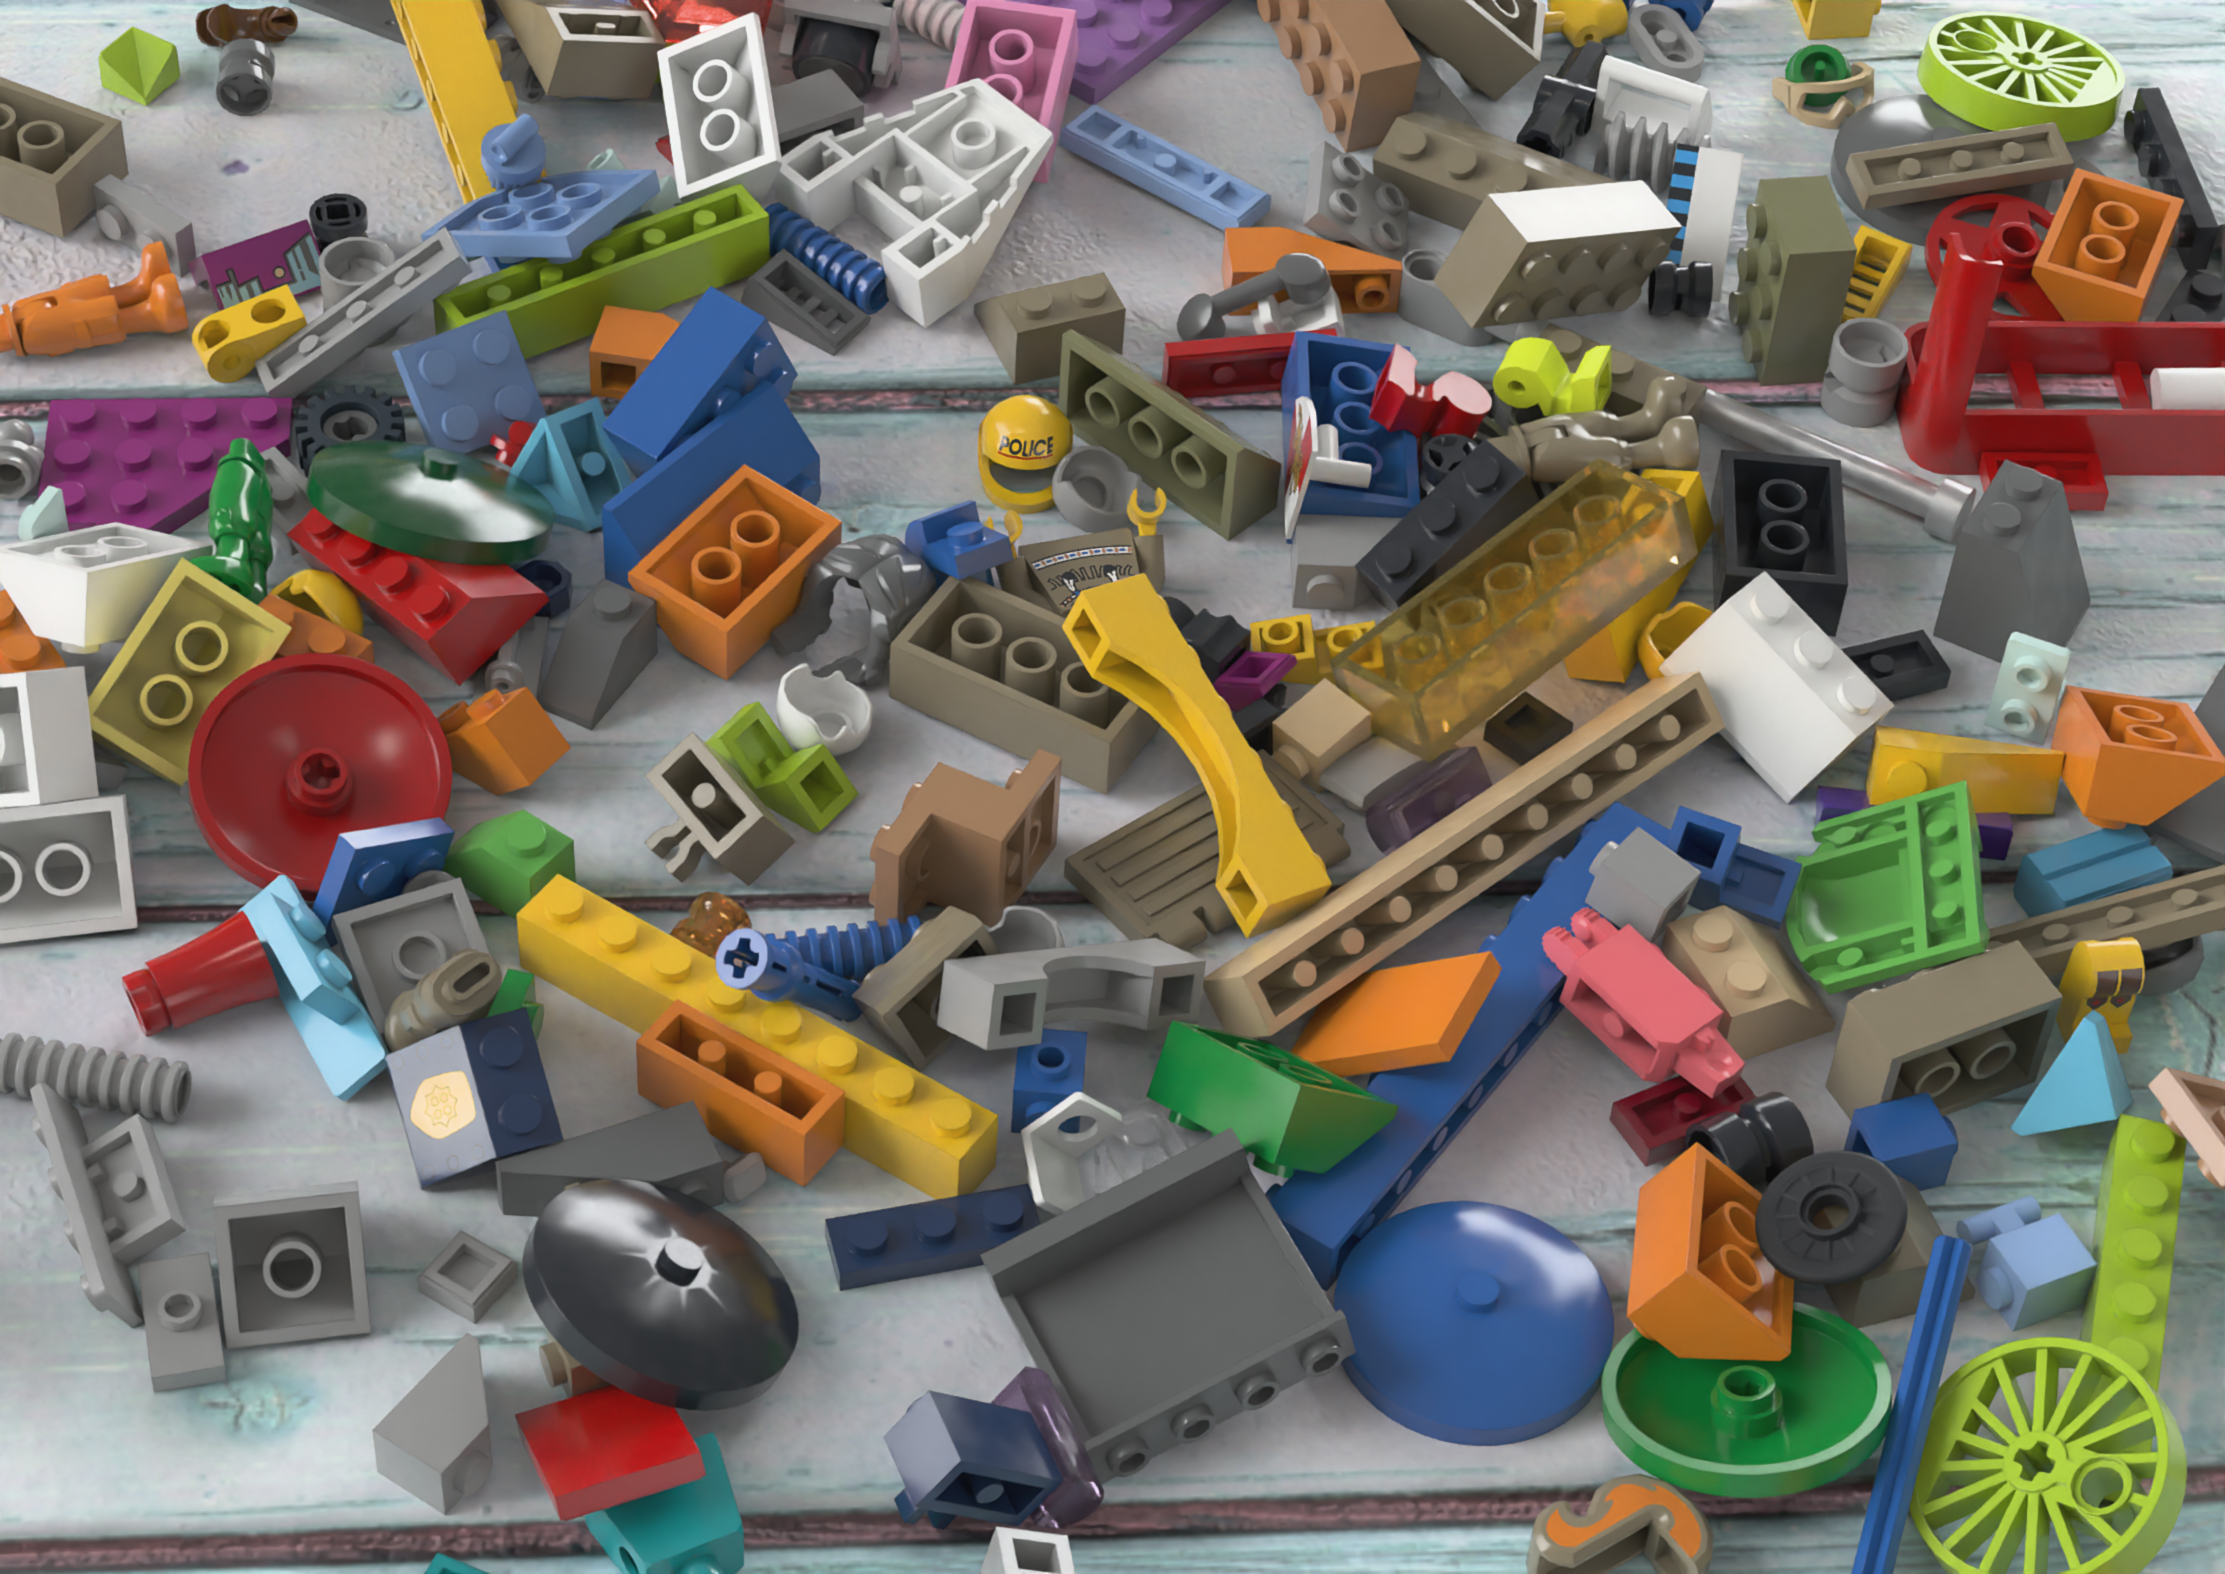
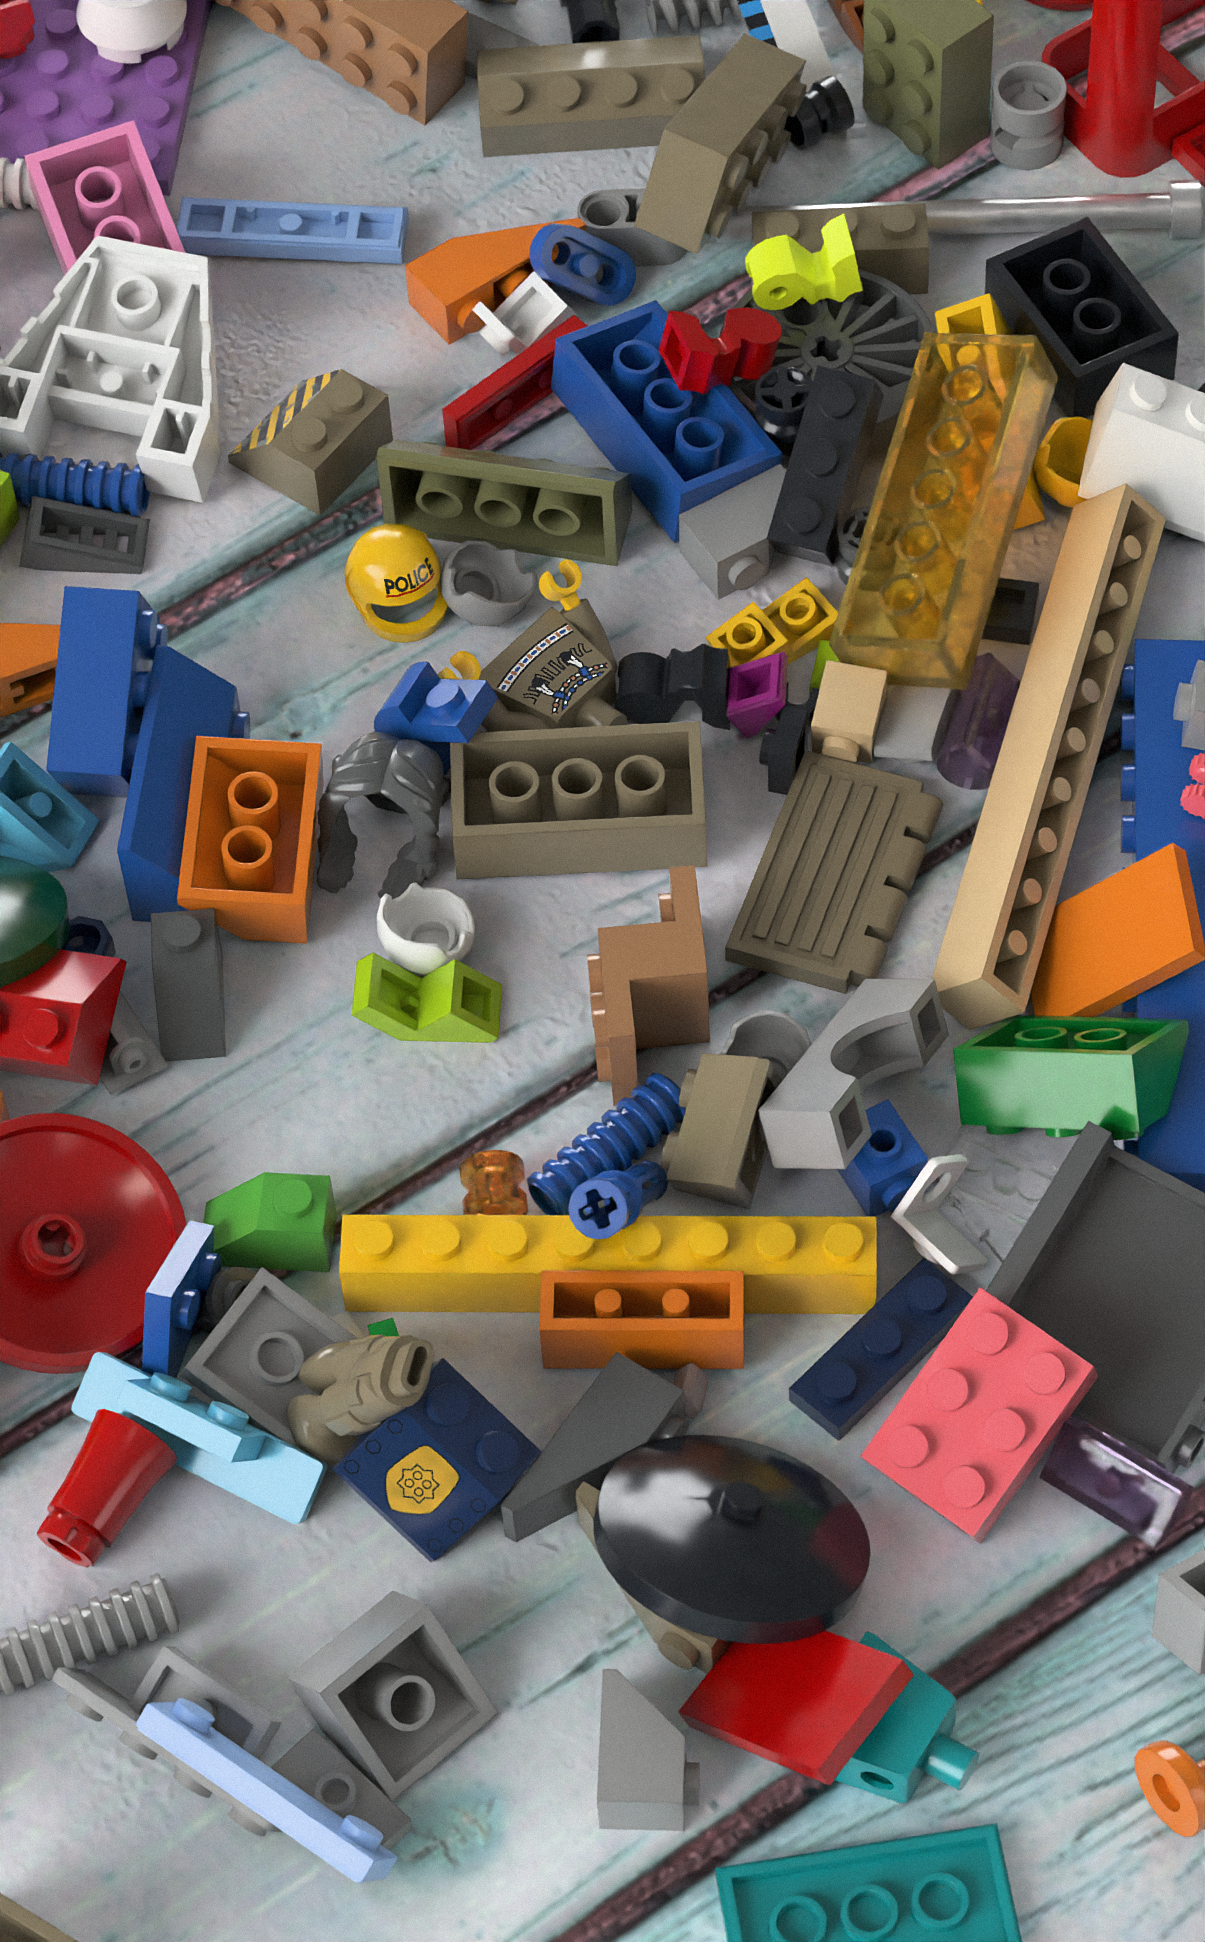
camera: 25 degrees left, 10 degrees up
light grey tile [417,1230,518,1324] -> none
orange slope [437,686,571,796] -> none
dark tan brick [645,731,796,886] -> none
dark blue brick [883,1390,1064,1530] -> none
yellow arch [1062,573,1332,939] -> none
dark grey bar [1177,253,1331,341] -> none
shield [1285,396,1372,539] -> none
light grey plate [1303,141,1409,263] -> none
dark tan piece [1486,375,1700,483] -> none
none -> light blue plate [135,1698,398,1883]
none -> blue plate [530,223,636,306]
none -> coral brick [860,1287,1098,1544]

